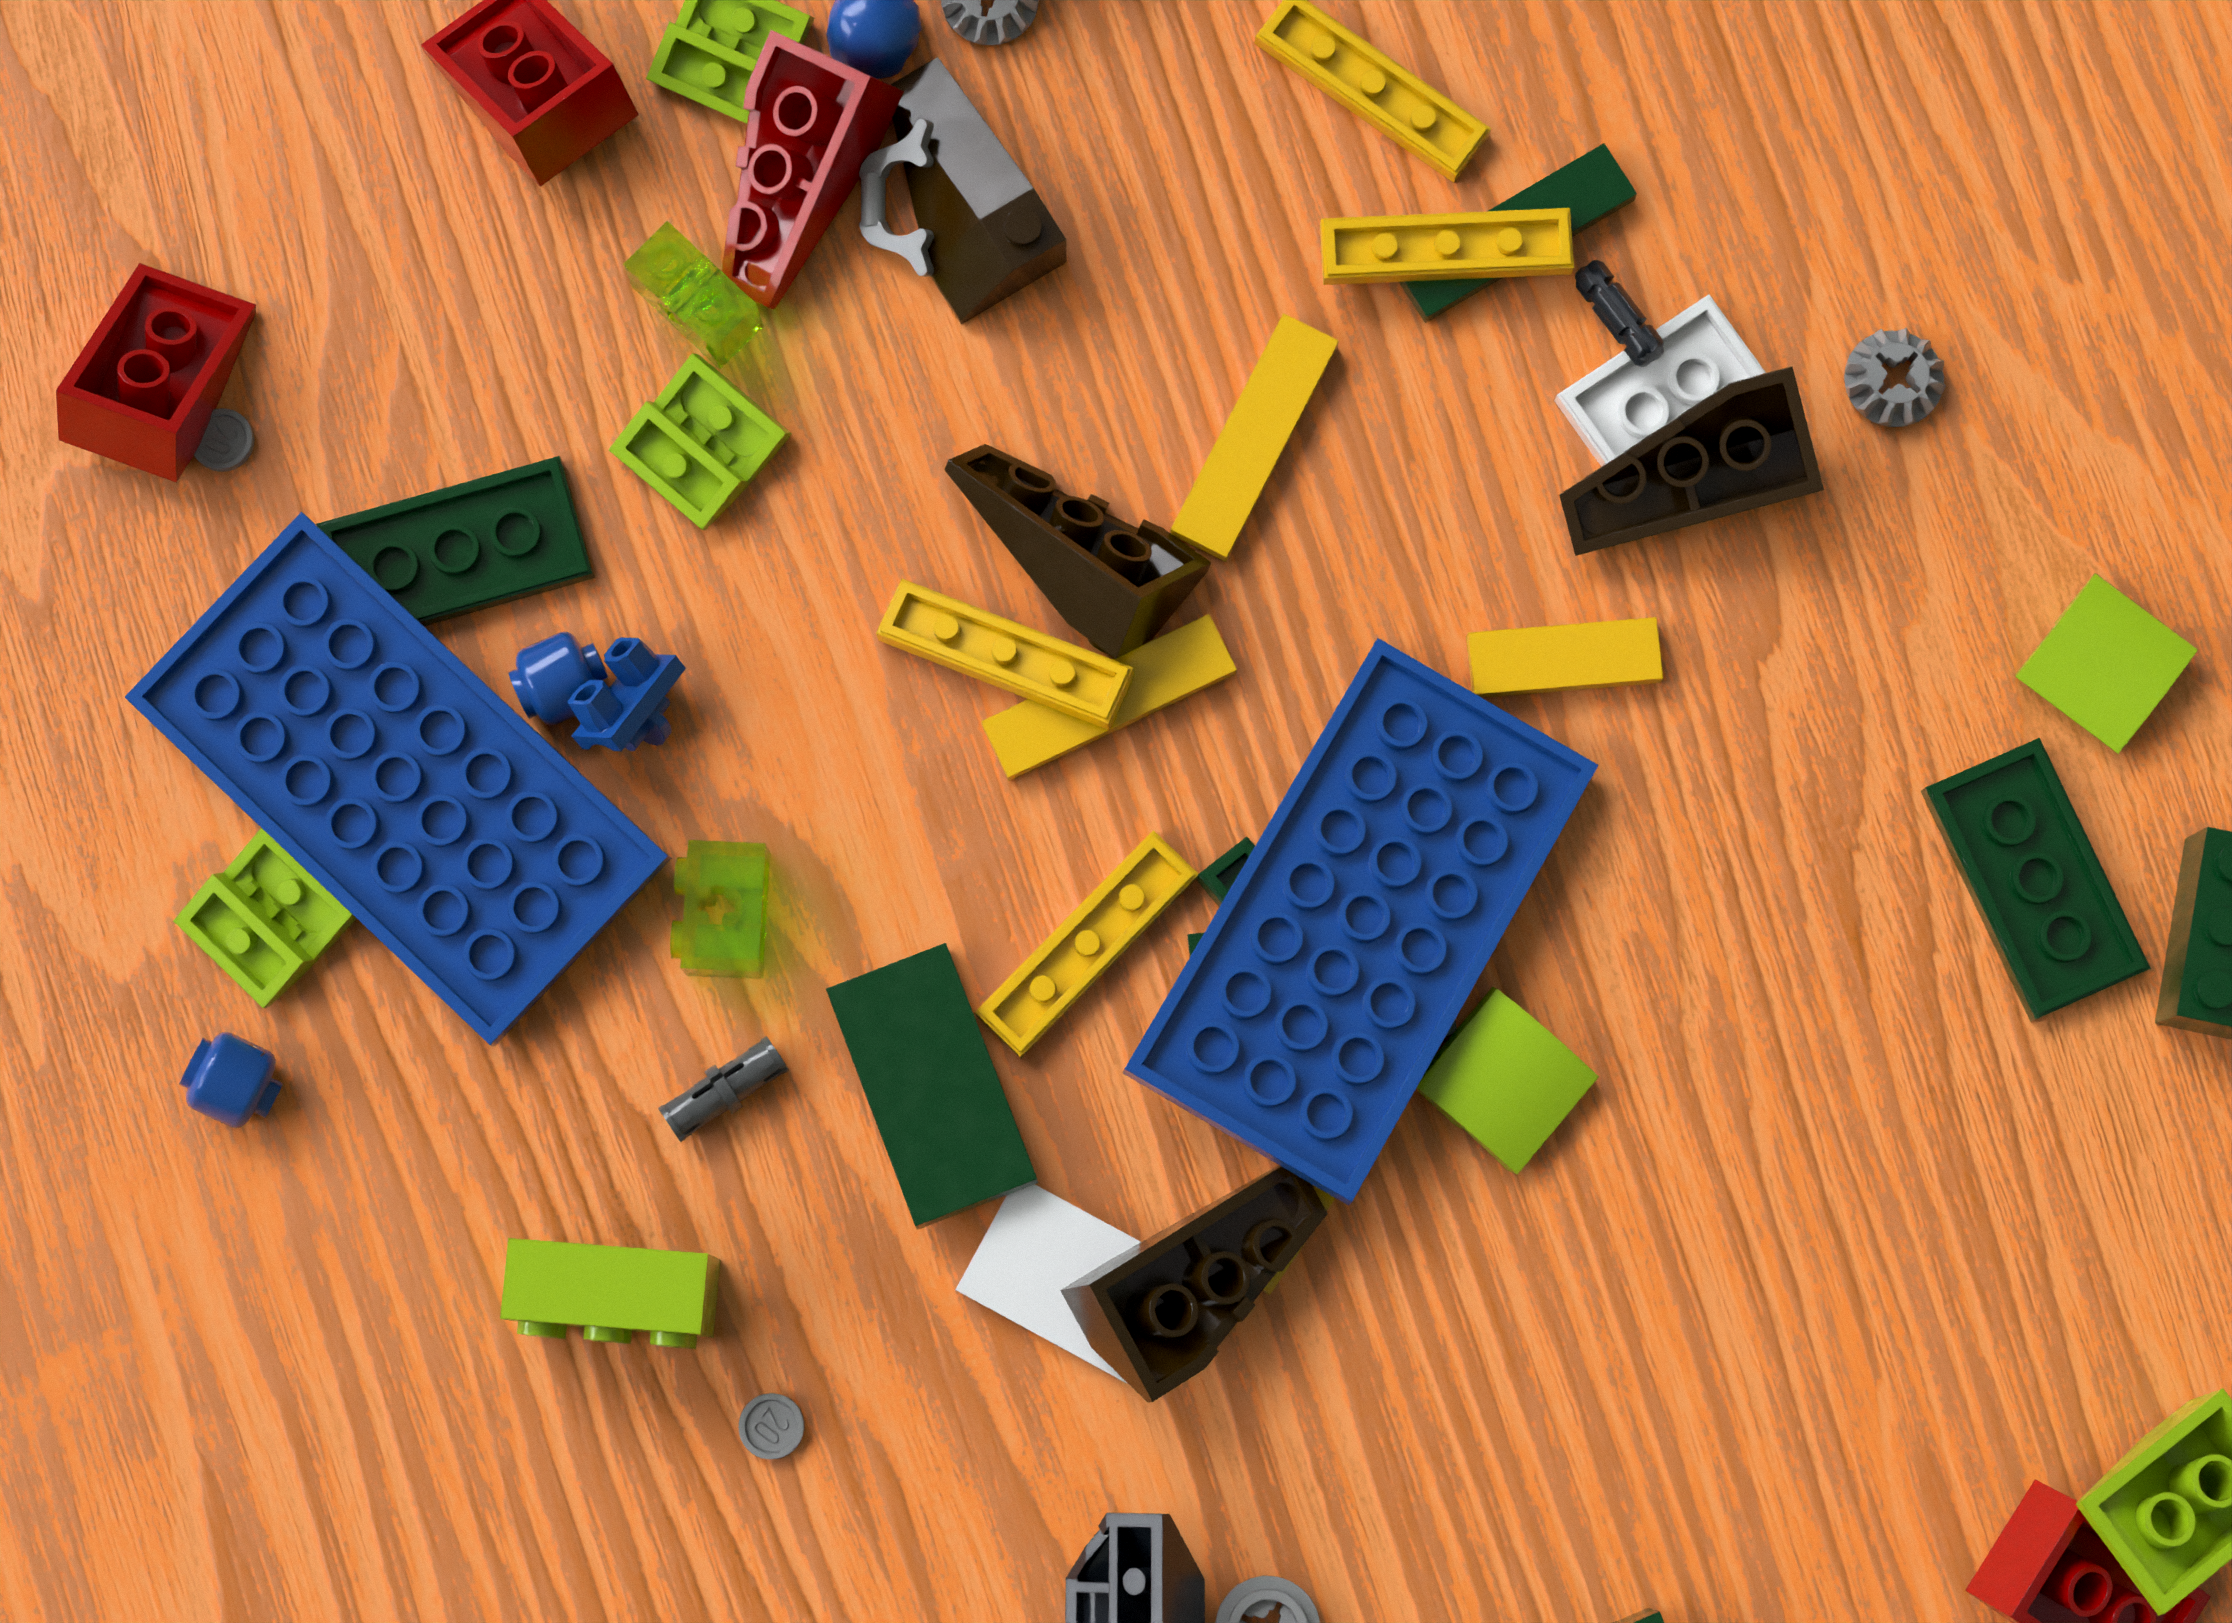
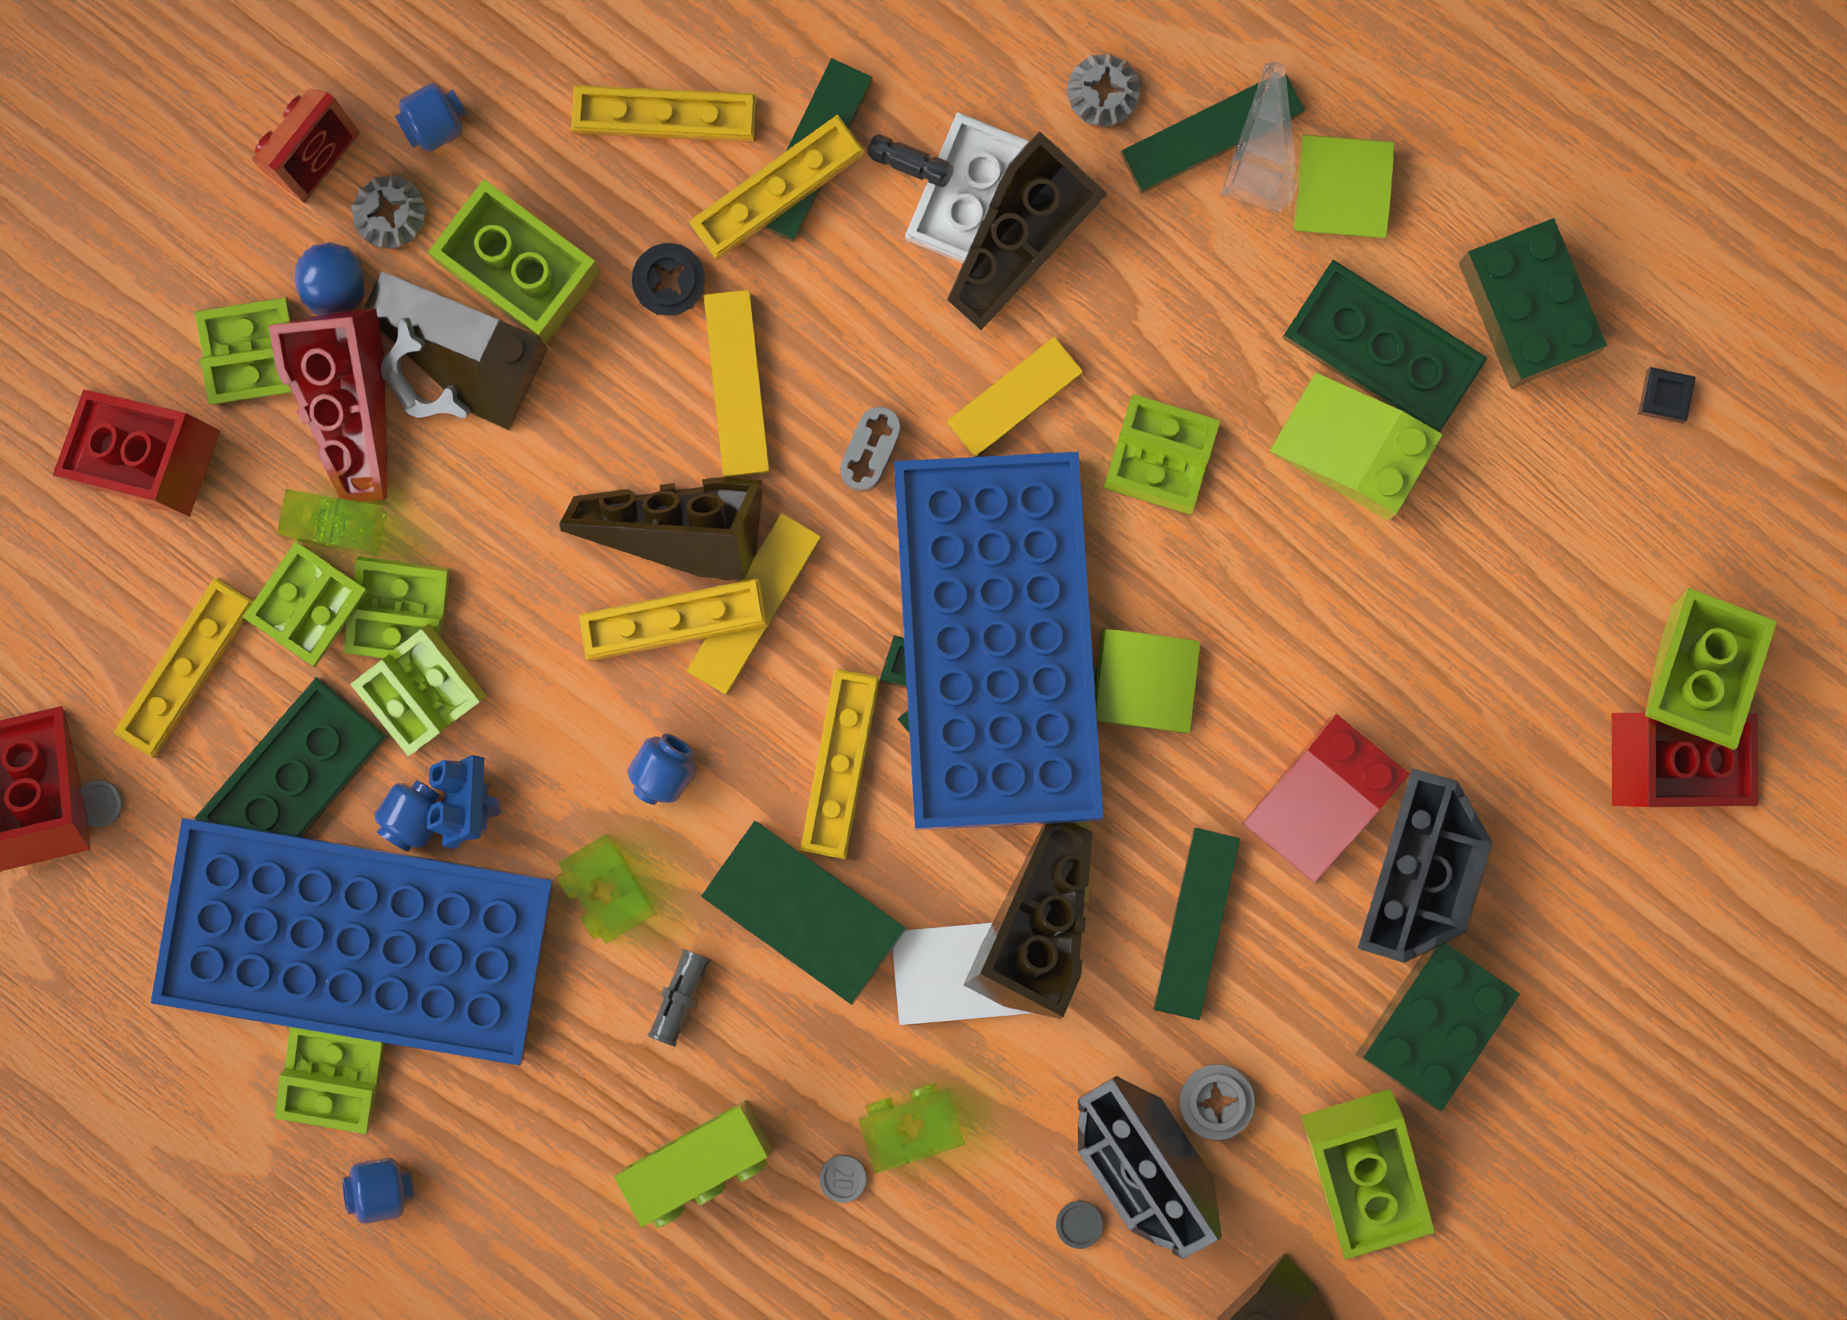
camera: 30 degrees left, 5 degrees up
none -> yellow tile [113,577,254,758]
none -> lime slope [243,541,368,667]
none -> lime slope [350,623,487,757]
none -> lime brick [428,179,601,345]
none -> blue head [627,734,697,805]
none -> black gear [632,243,705,317]
none -> light grey beam [840,407,900,493]
none -> clear neon green brick [858,1083,965,1174]
none -> lime slope [1103,394,1220,515]
none -> dark green tile [1120,70,1305,194]
none -> dark green tile [1153,828,1240,1020]
none -> clear slope [1220,61,1297,213]
none -> slope [1242,714,1409,883]
none -> lime slope [1269,372,1443,521]
none -> black wedge [1358,768,1493,963]

